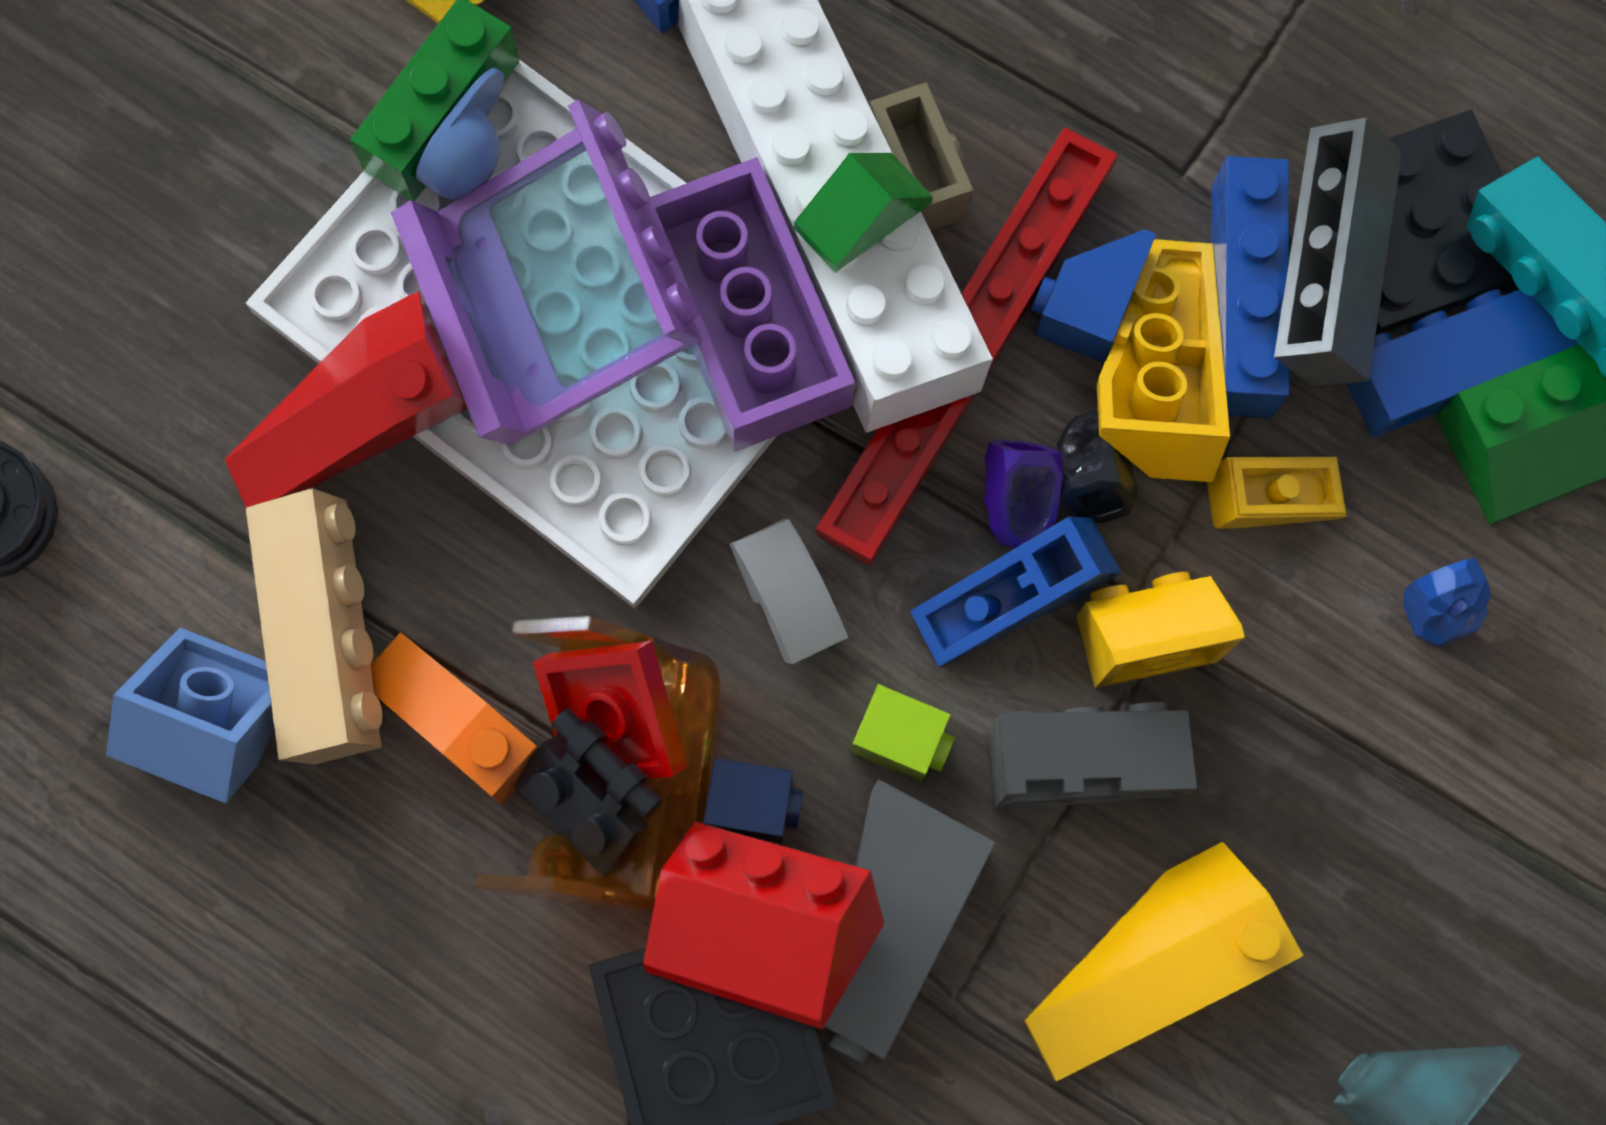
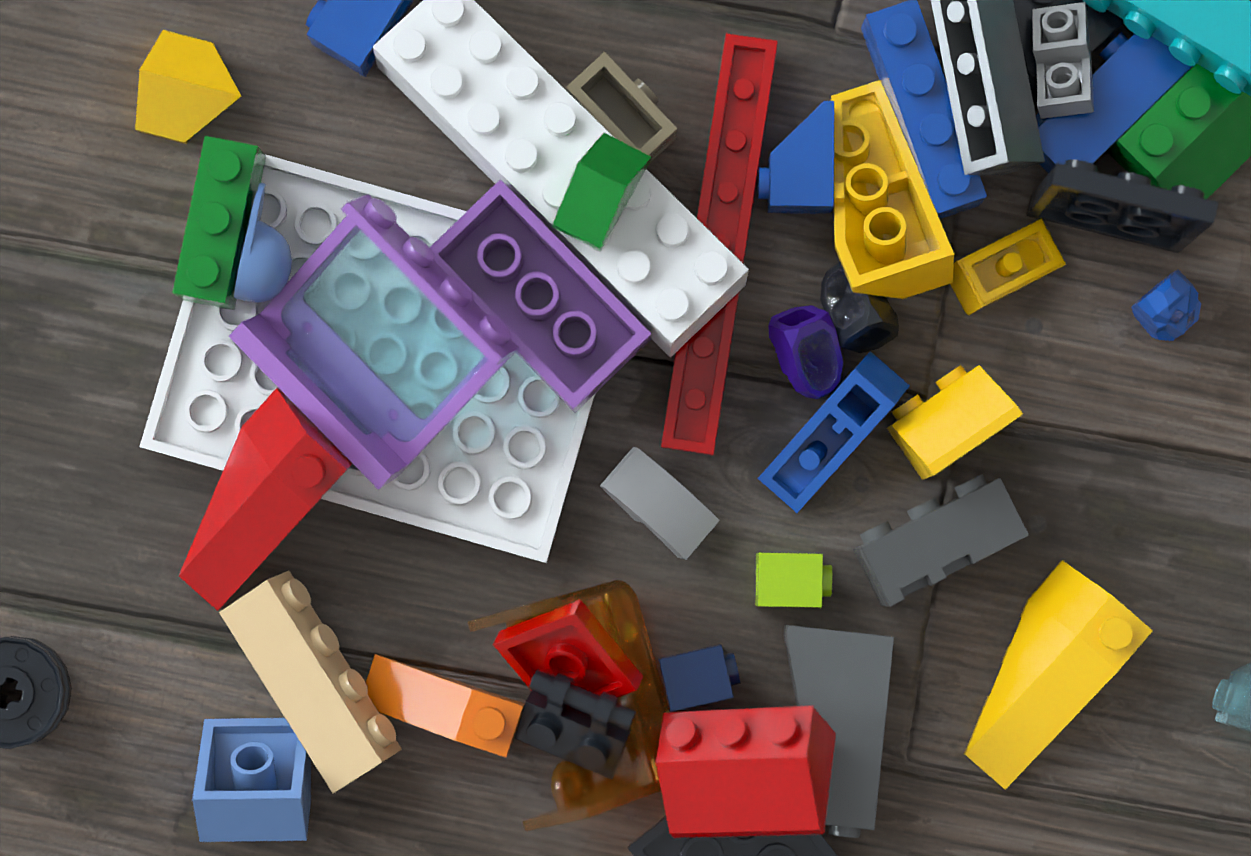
camera: 15 degrees left, 10 degrees up
none -> black plate [1026,159,1219,253]
none -> light grey slope [1032,2,1094,119]

